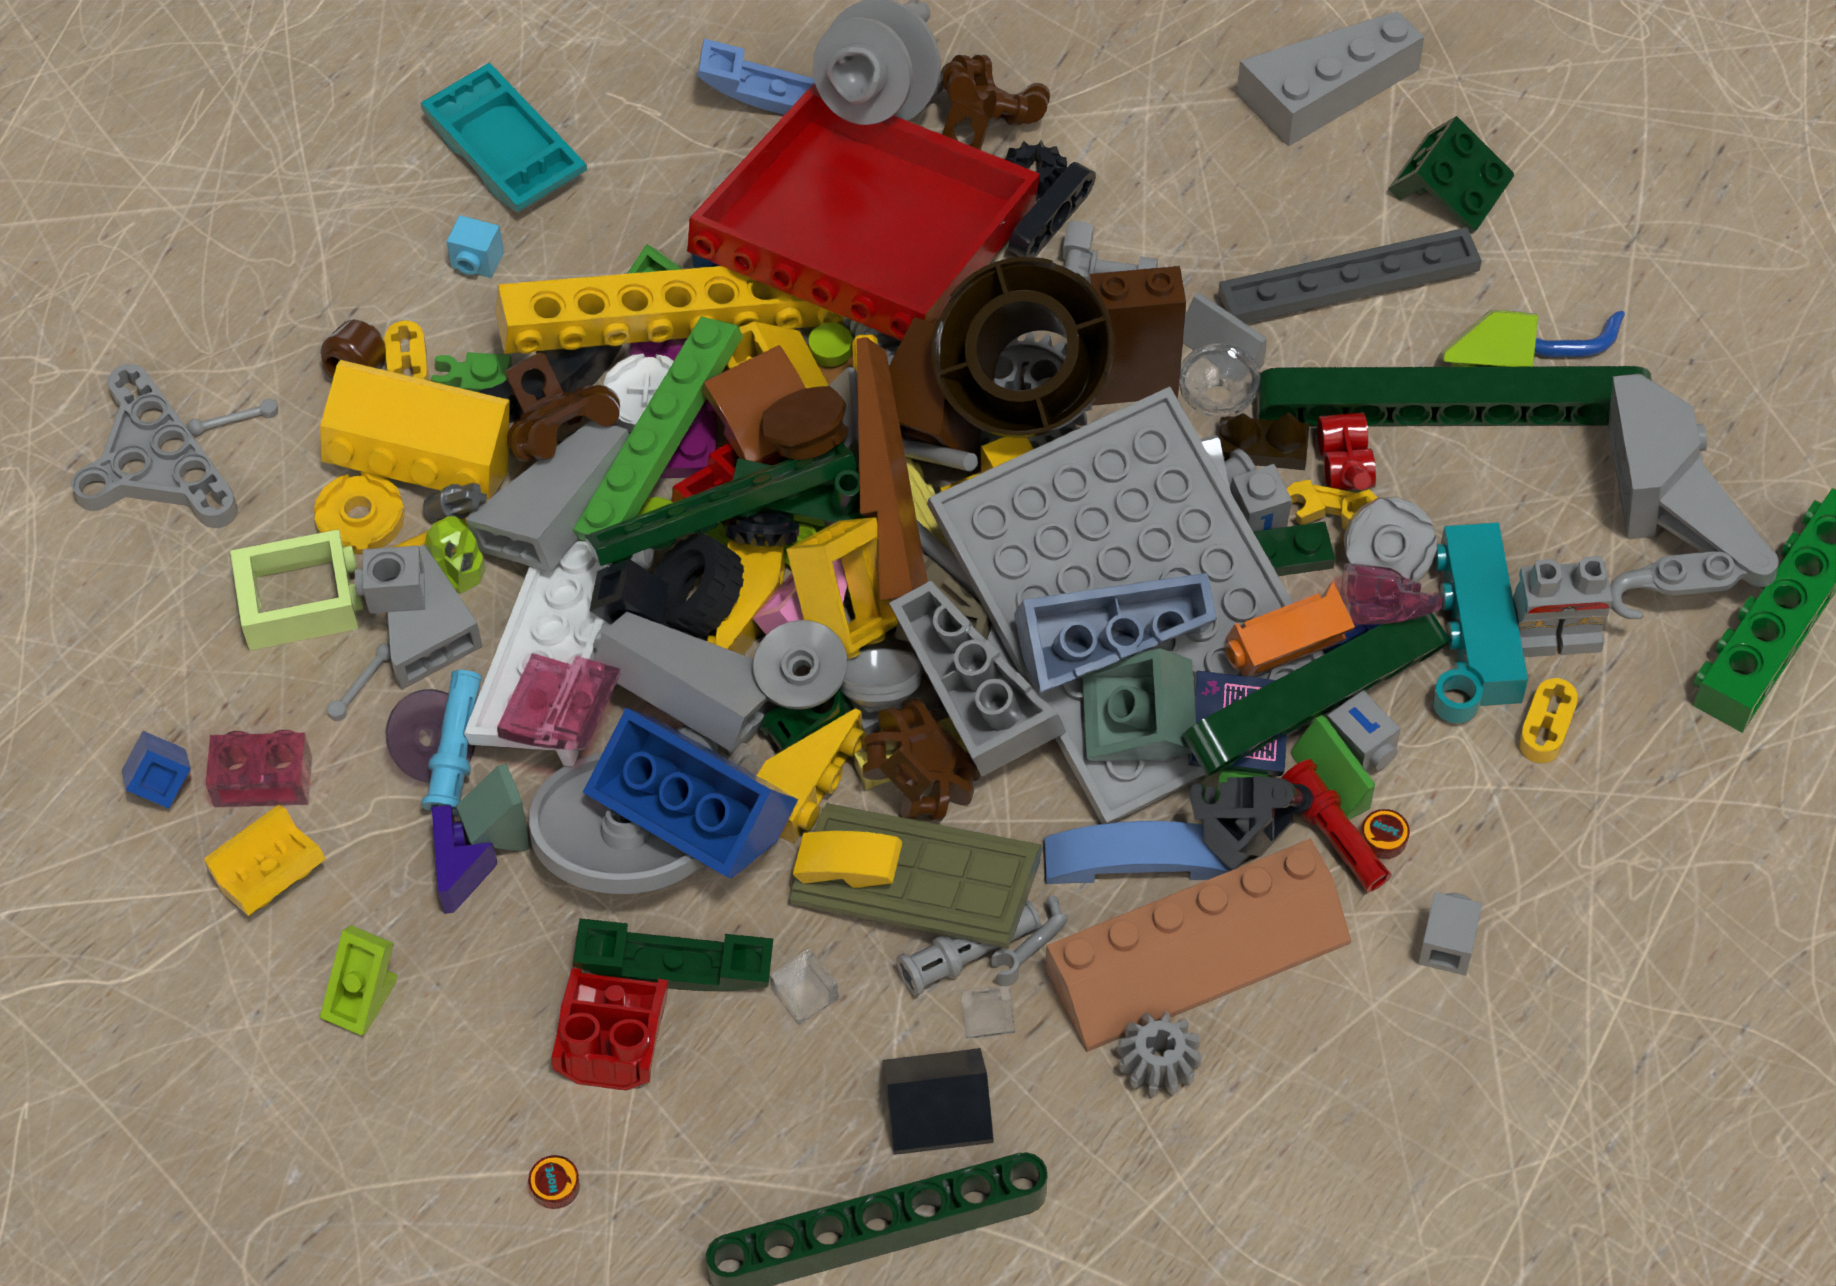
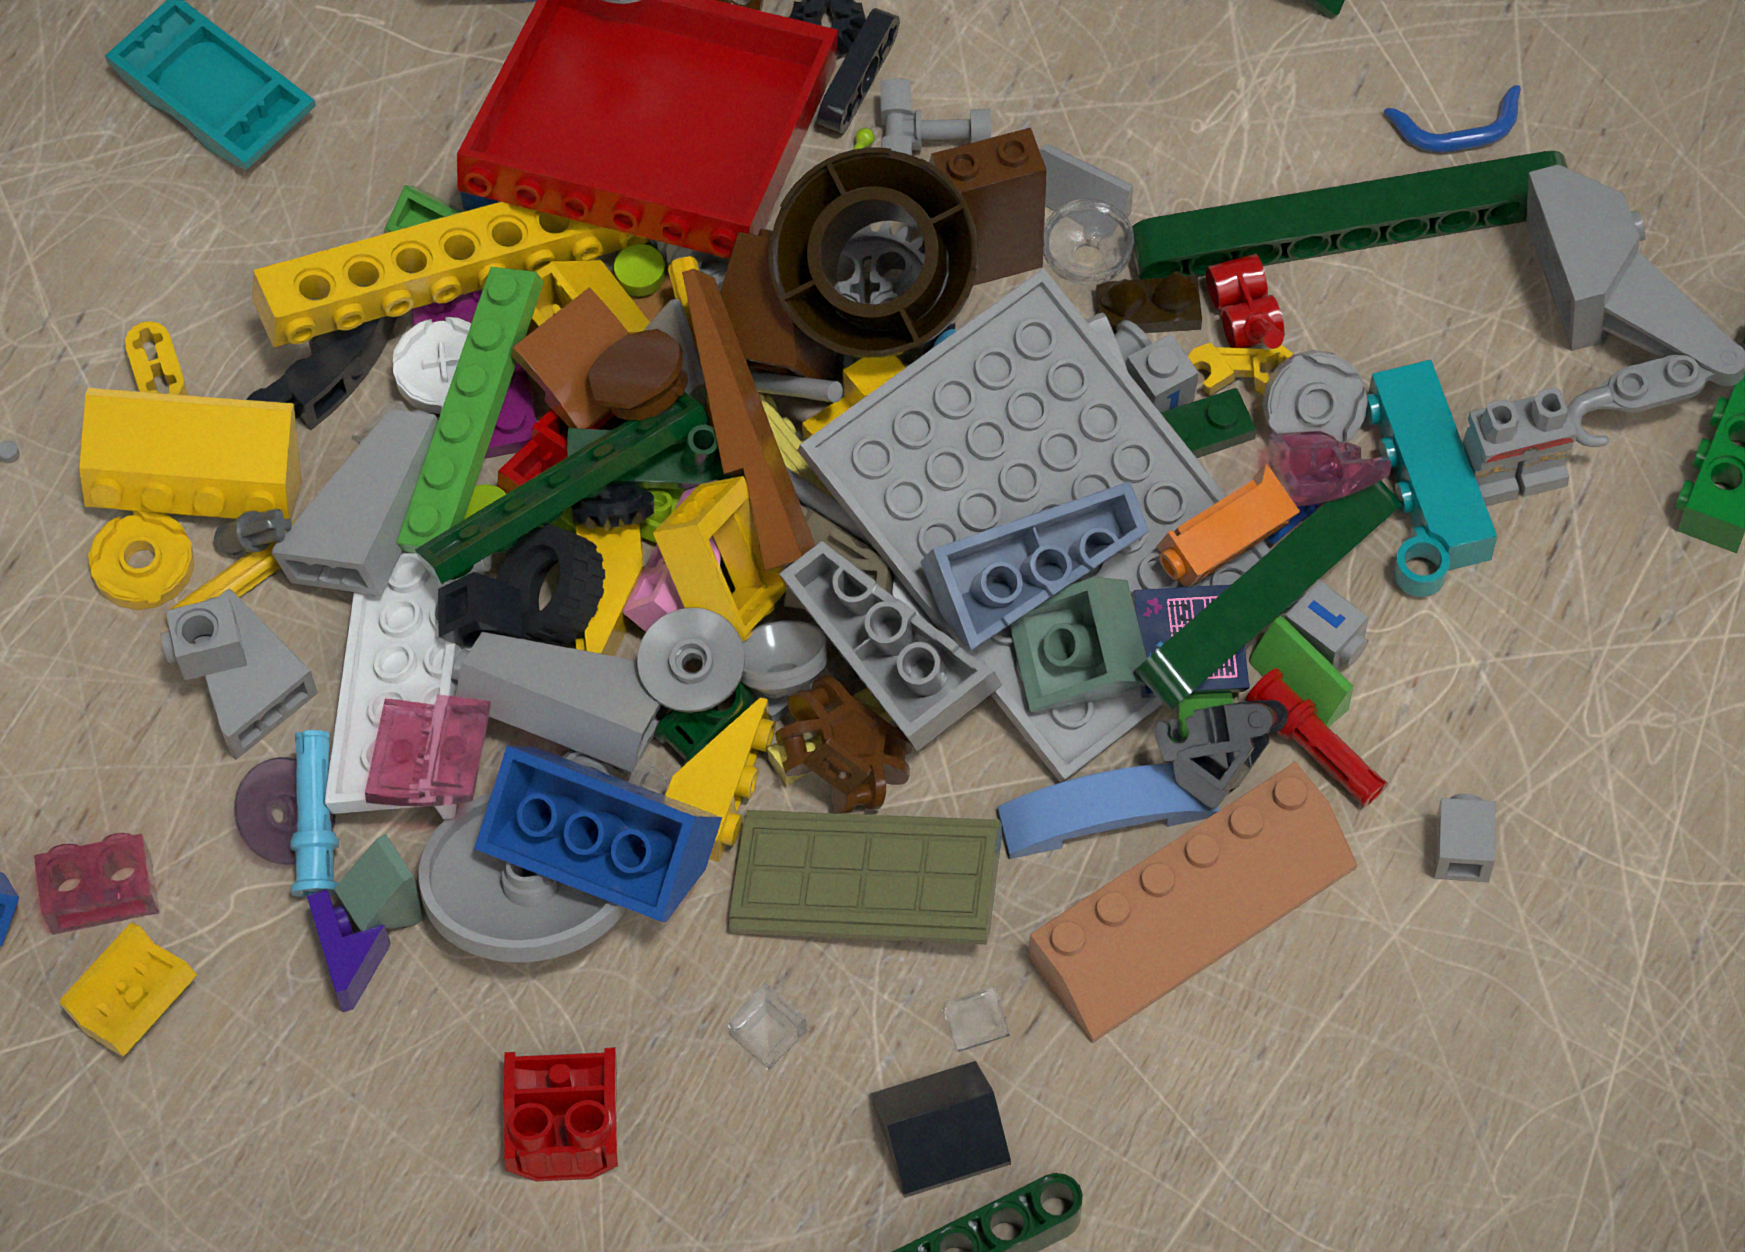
camera: 10 degrees left, 5 degrees up
yellowish green window [230,529,364,650] -> none
lime slope [319,925,398,1036] -> none
reddish brown head [320,319,386,379] -> none
light grey hinge [327,643,391,721] -> none
lime rock [424,516,485,594] -> none
bright green plate [431,352,512,392] -> none
medium azure plate [446,215,504,278] -> none
reddish brown piece [505,353,620,462] -> none
dark green slope [573,918,774,991] -> none
yellow slope [793,831,903,888] -> none
light grey pin [896,900,1041,996] -> none
light grey piece [991,895,1068,987] -> none
light grey gear [1117,1010,1202,1098] -> none
dark grey plate [1218,227,1482,323] -> none
clear red tile [1361,809,1410,859] -> none
lime slope [1441,310,1538,367] -> none
yellow beam [1519,678,1578,764] -> none

